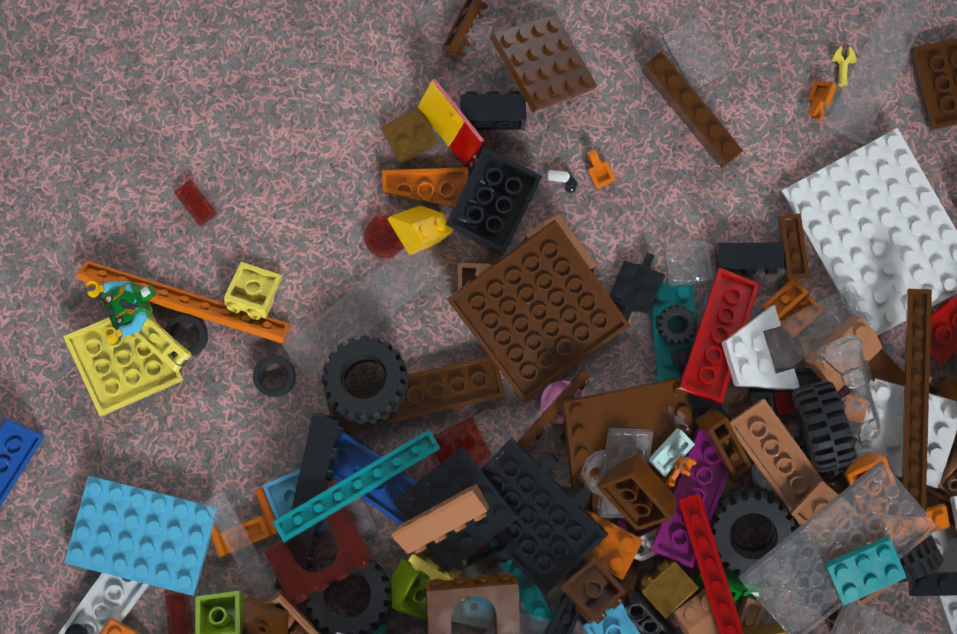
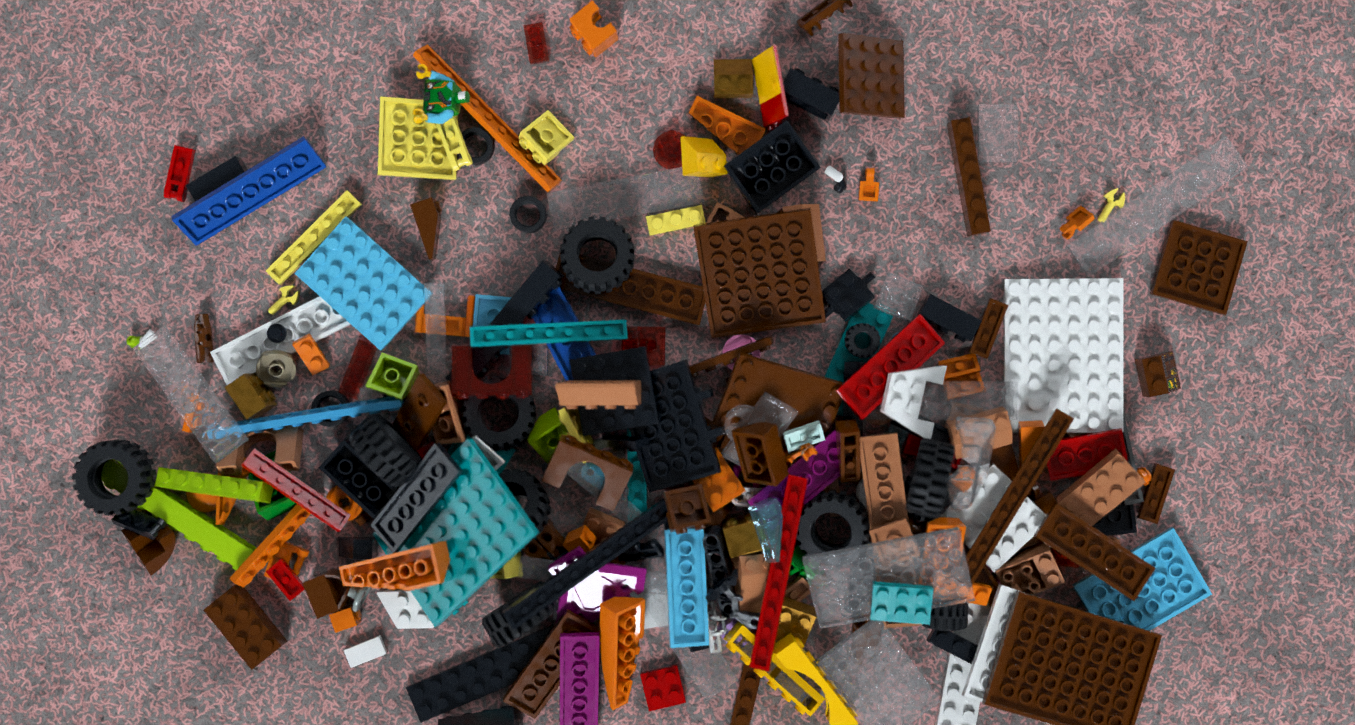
camera: 30 degrees right, 5 degrees up
none -> light yellow plate [266,190,362,285]
none -> light yellow bar [268,285,300,315]
none -> reddish brown slope [410,197,442,260]
none -> orange piece [569,1,618,57]
none -> light yellow plate [646,205,706,236]
none -> clear light blue slope [748,498,783,562]
none -> orange slope [1018,420,1045,467]

